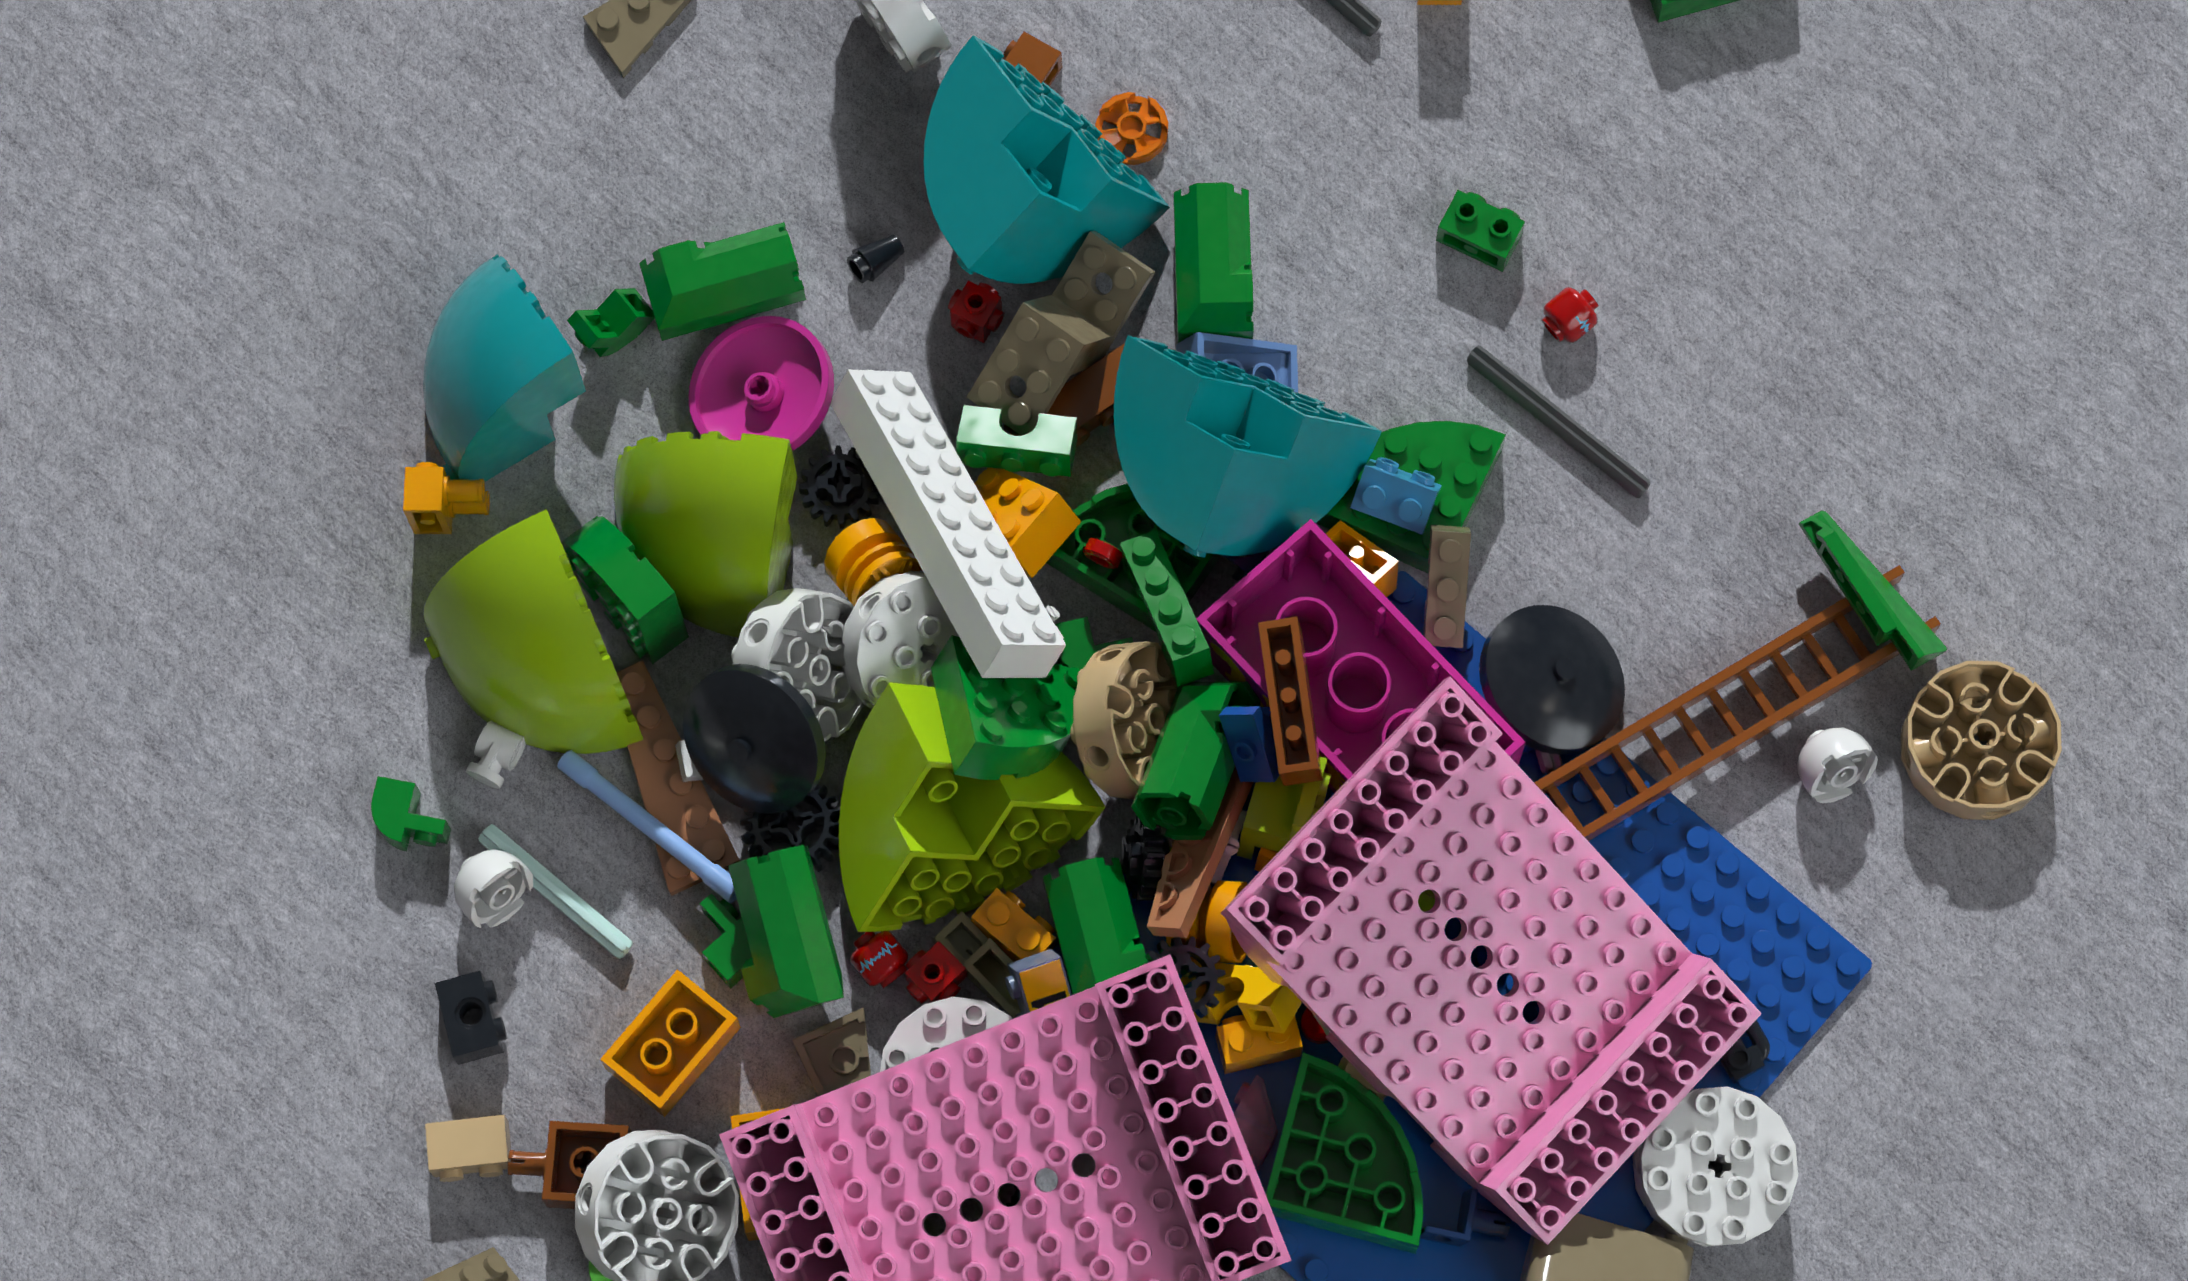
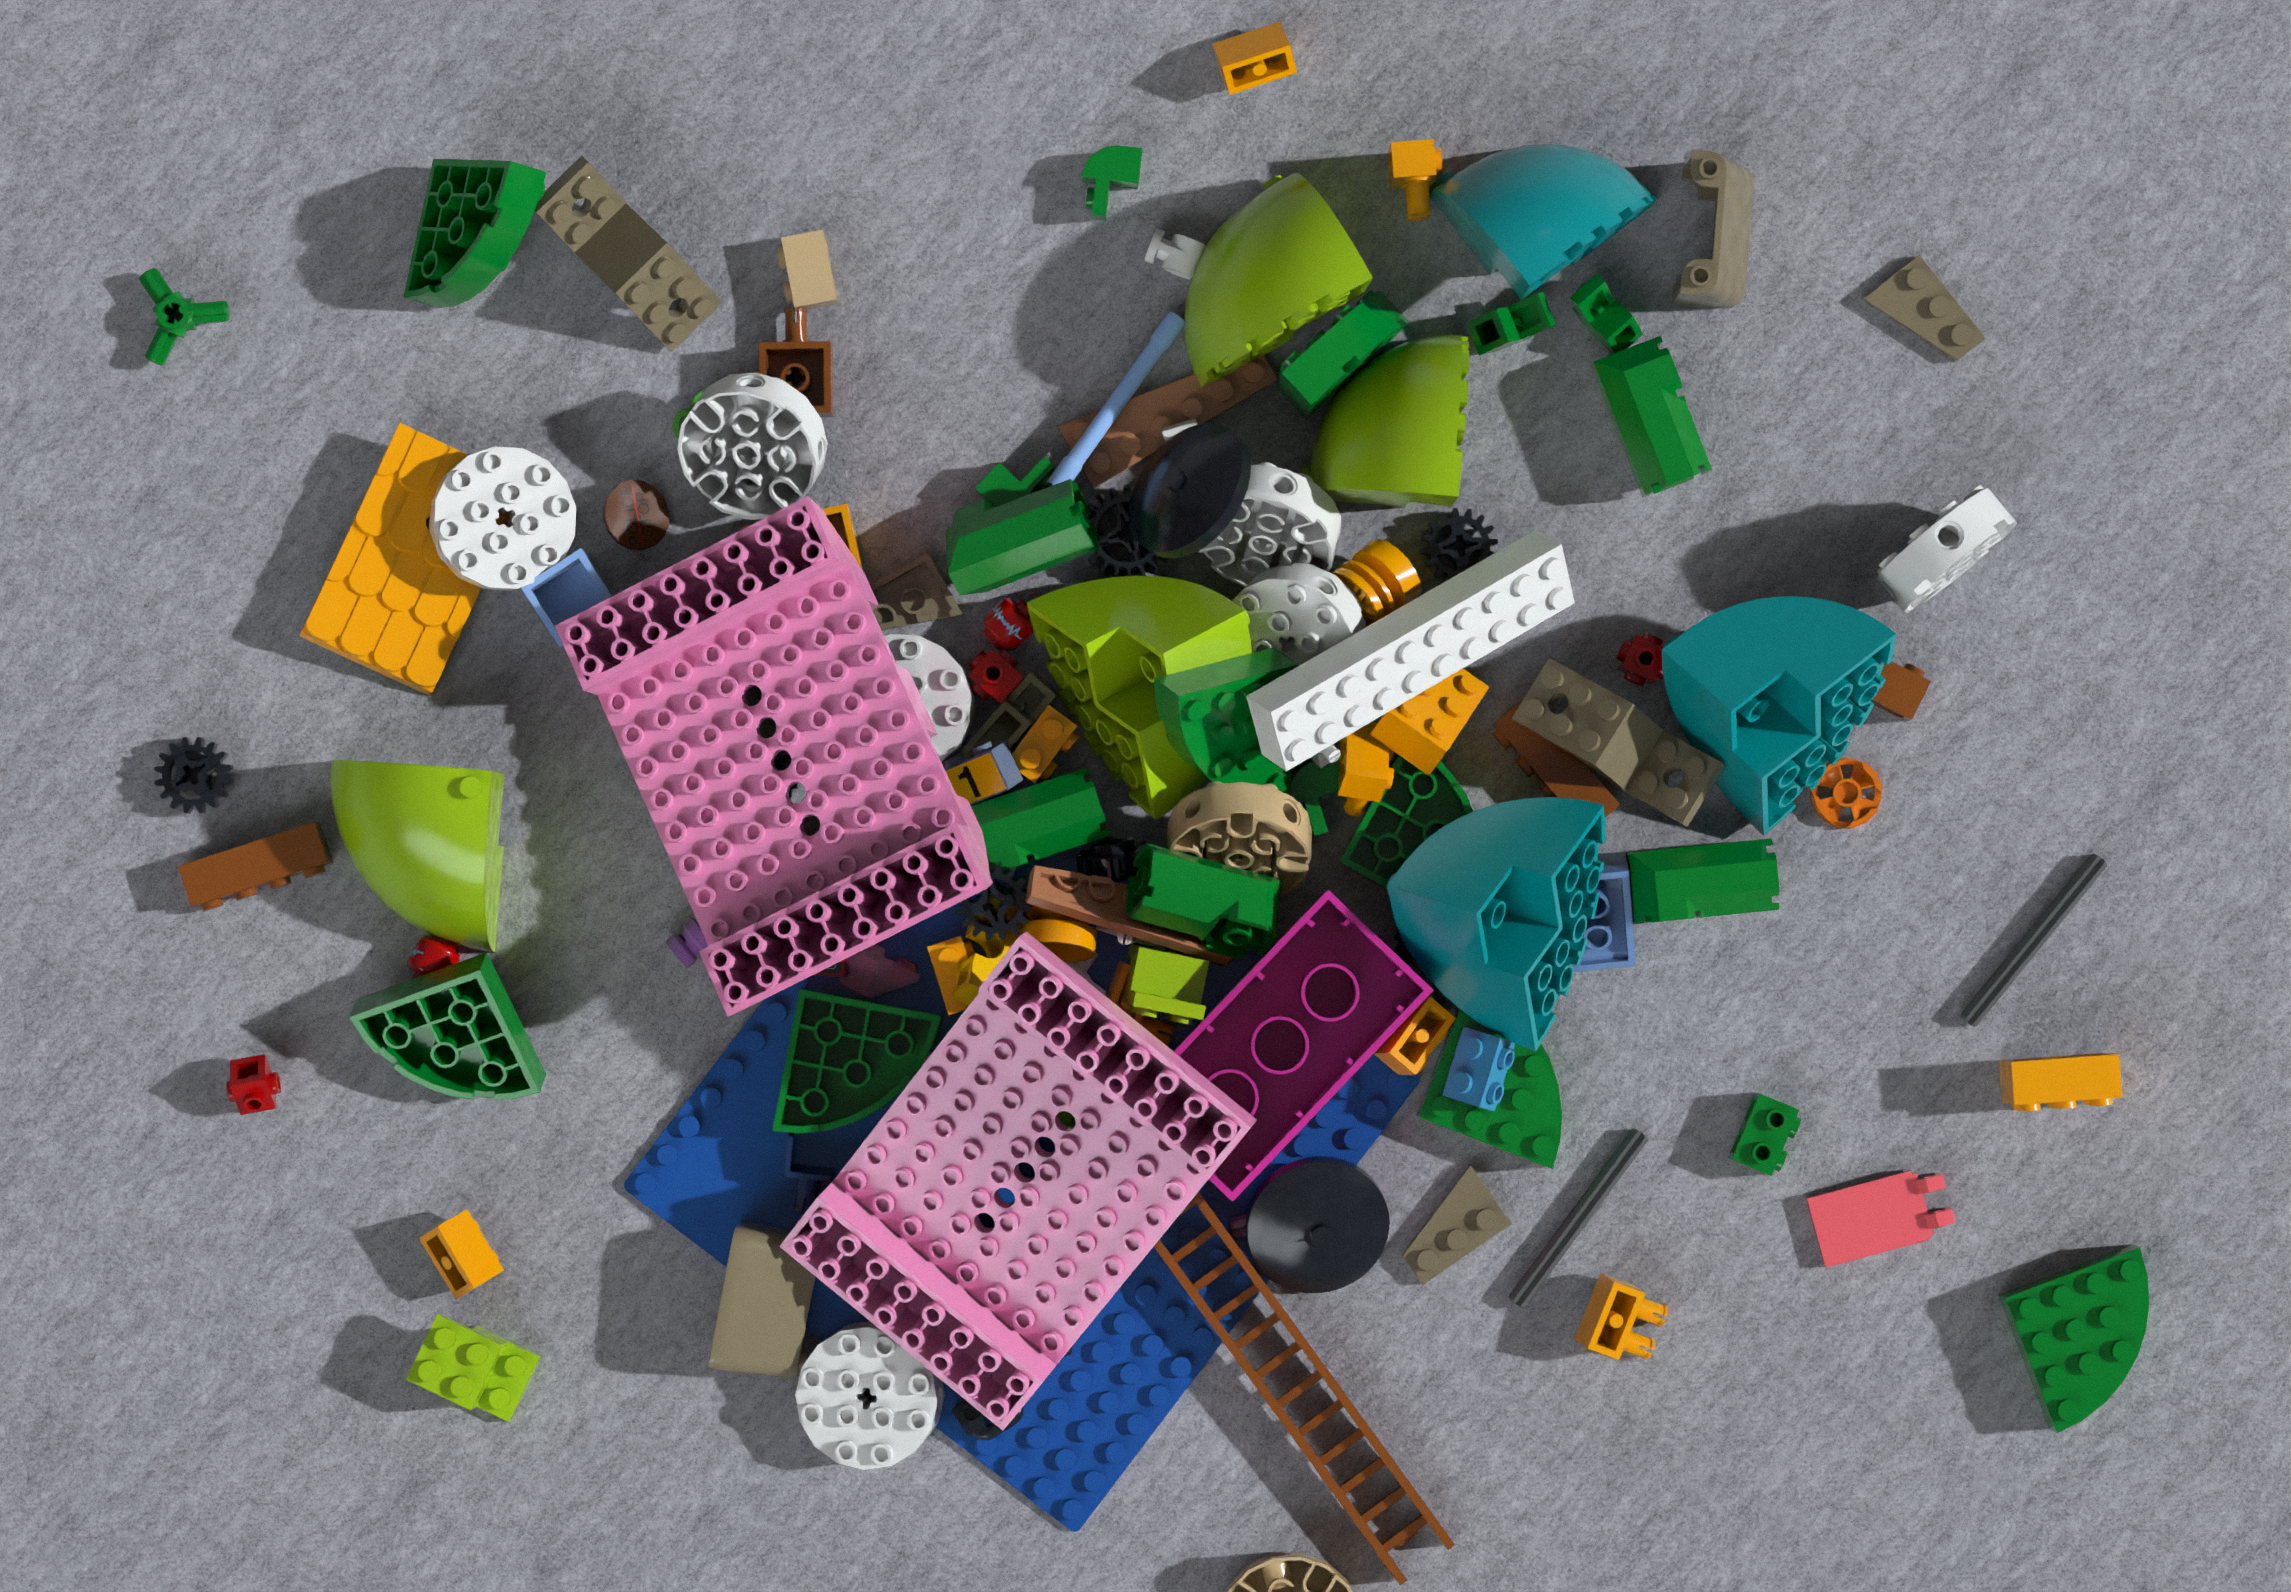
camera: 80 degrees right, 15 degrees up
black brick [435,971,507,1065] -> none
white cylinder [454,849,533,928] -> none
light aqua axle [478,824,633,959] -> none
light orange brick [600,969,741,1117] -> none
dark pink dish [688,316,834,451] -> none
black cone [847,234,904,283] -> none
arch [956,405,1077,477] -> none
red tile [1083,538,1123,569] -> none
green arch [1120,530,1214,687] -> none
blue brick [1219,706,1280,782] -> none
dark orange brick [1258,616,1323,786] -> none
dark tan arch [1423,525,1471,648] -> none
red head [1541,287,1599,343] -> none
white cylinder [1797,727,1878,803] -> none
green wedge [1799,510,1947,671] -> none
none -> light orange brick [1212,21,1297,95]
none -> light orange brick [1338,722,1394,817]
none -> dark tan wing [1402,1164,1511,1285]
none -> green brick [1466,292,1556,356]
none -> light orange brick [1574,1273,1668,1360]
none -> dark tan windscreen [1671,150,1754,308]
none -> coral tile [1806,1170,1956,1268]

